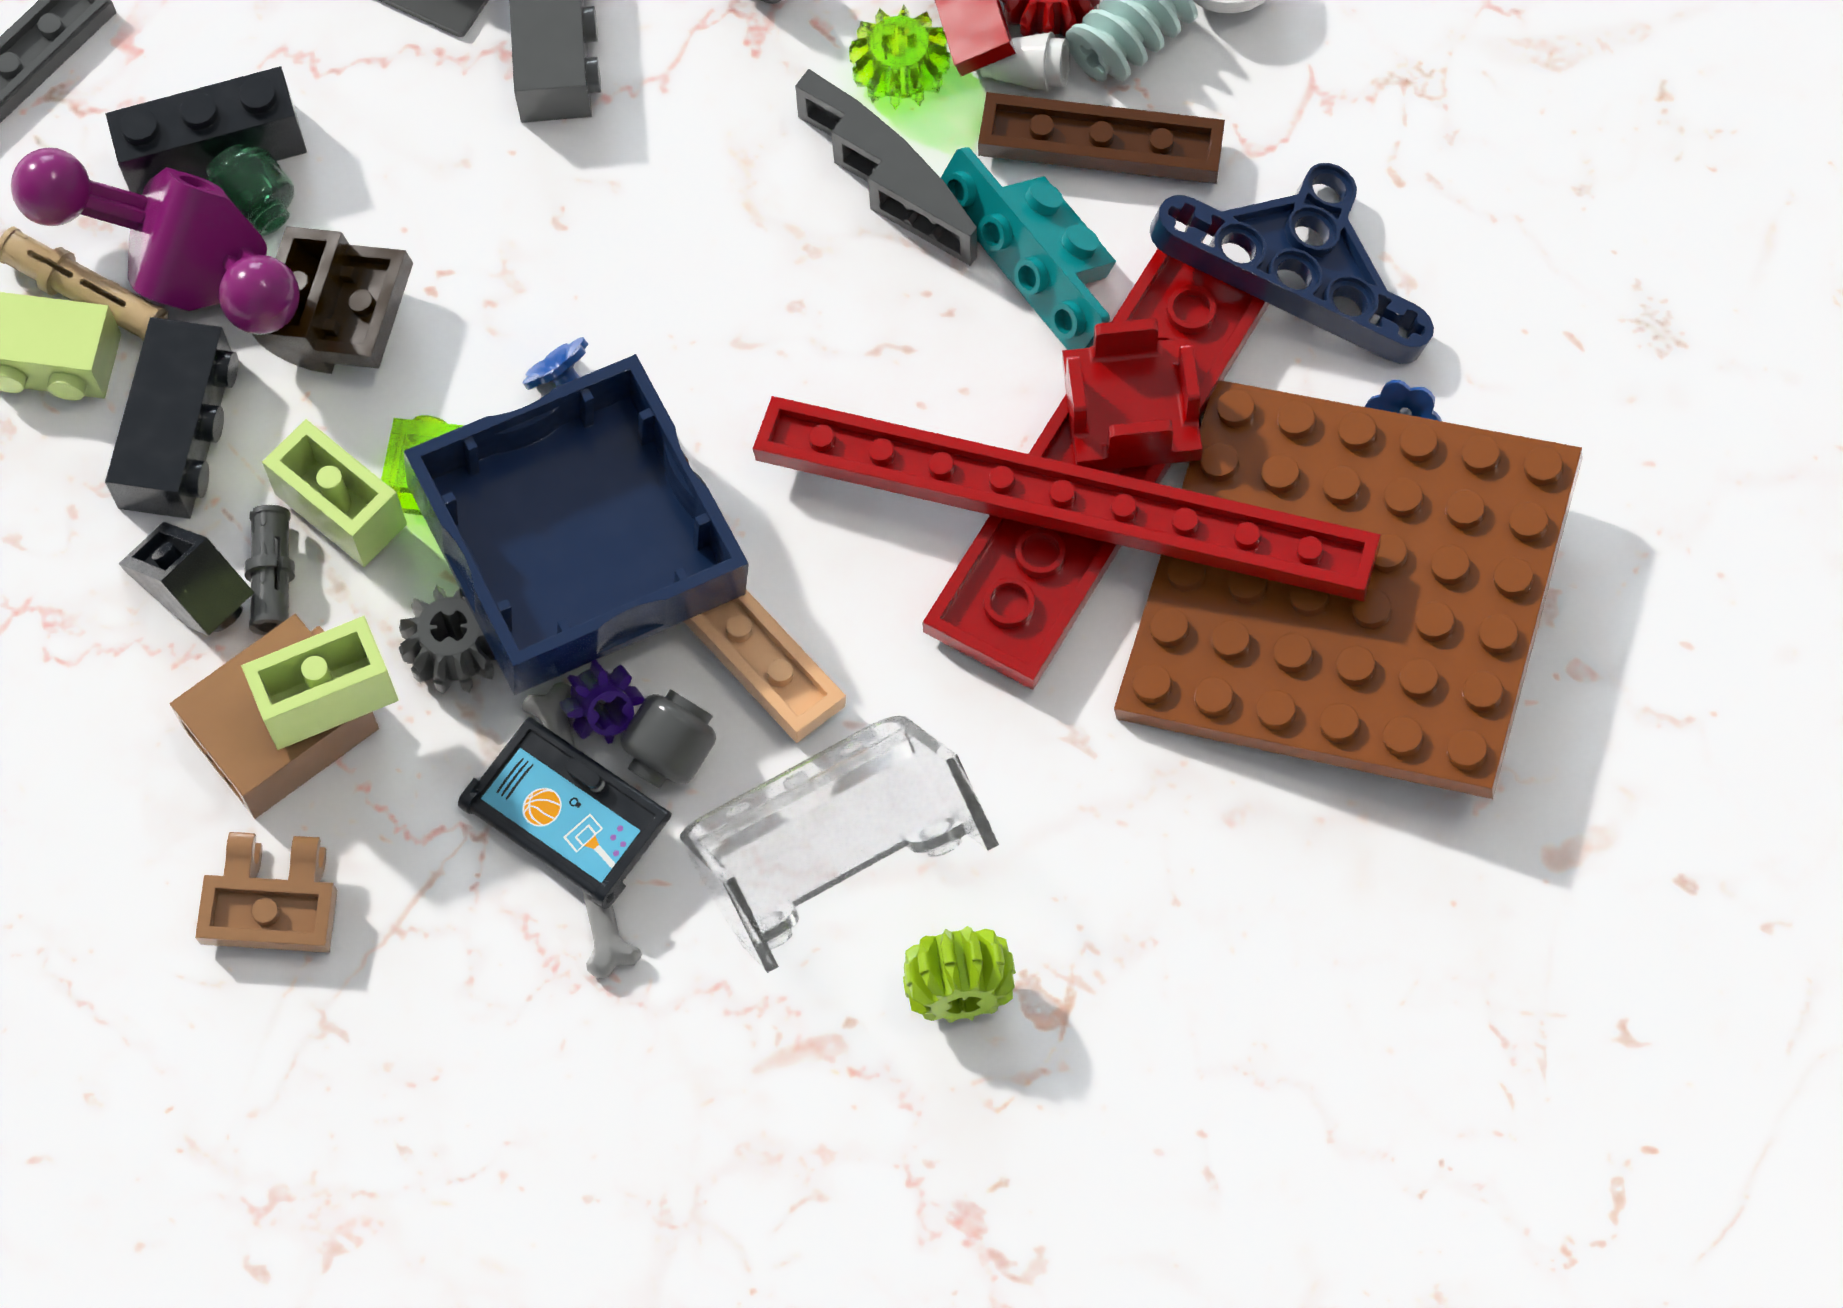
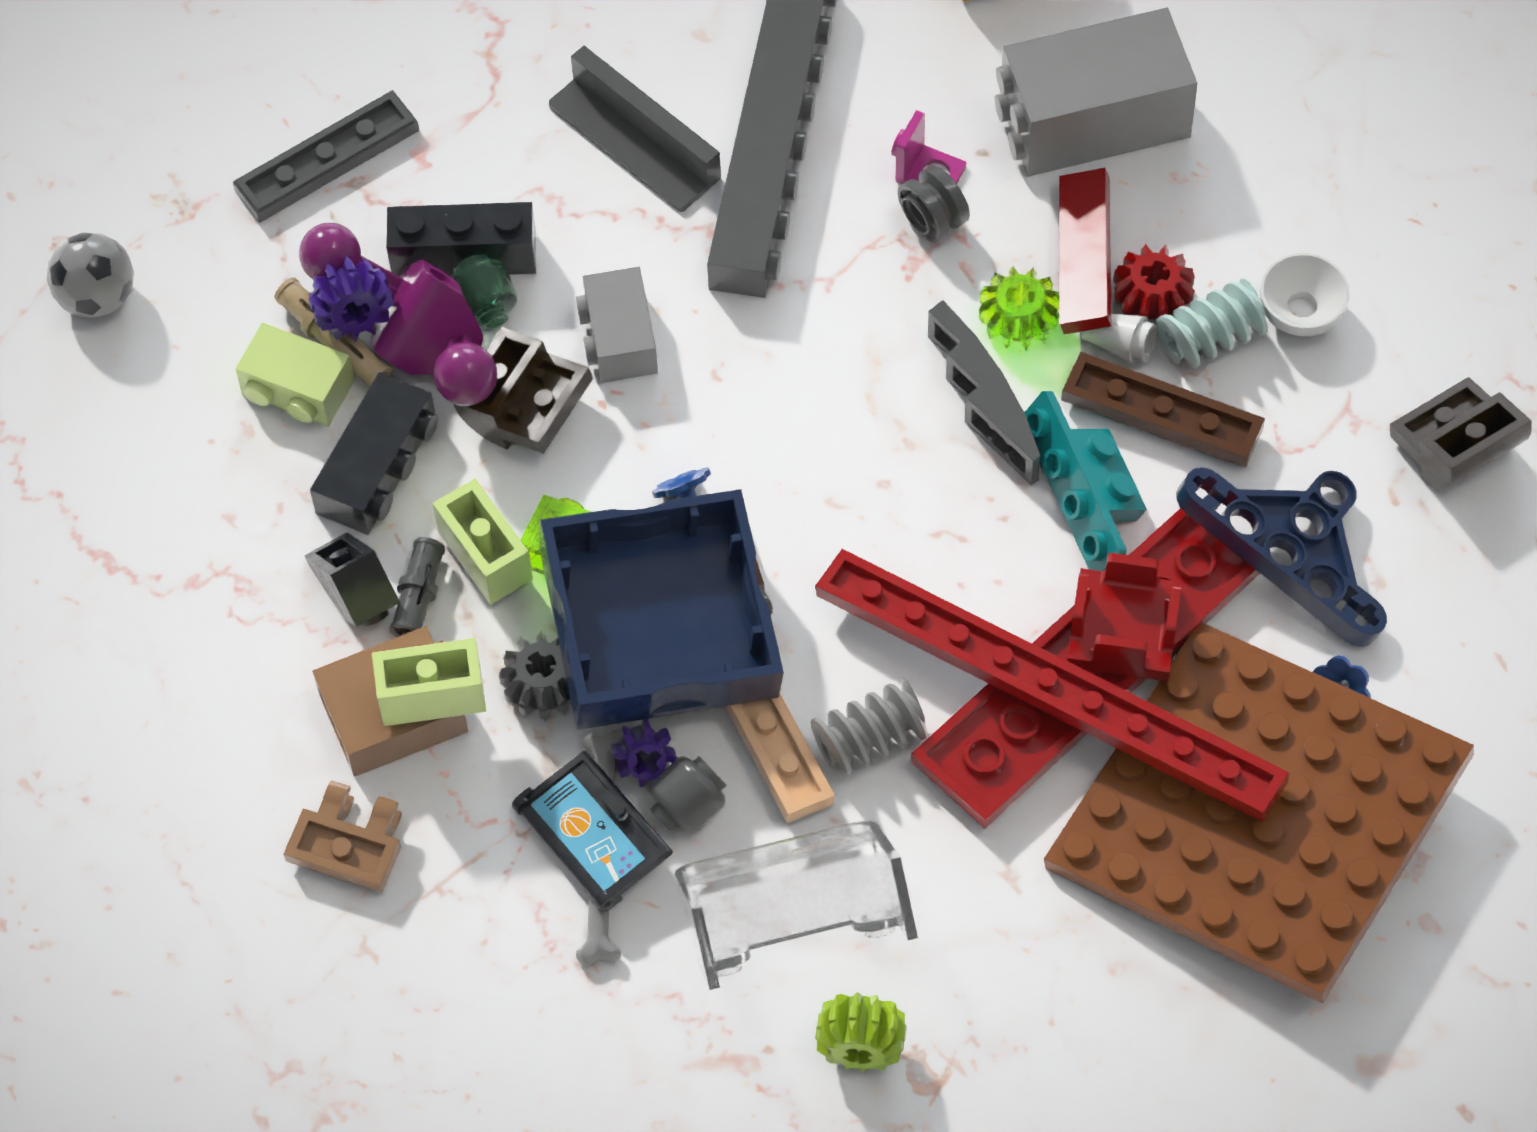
camera: 15 degrees right, 5 degrees down
none -> dark purple gear [308,256,394,342]
none -> light grey brick [576,266,658,383]
none -> light grey piece [810,677,926,775]
none -> brick [1390,377,1532,490]

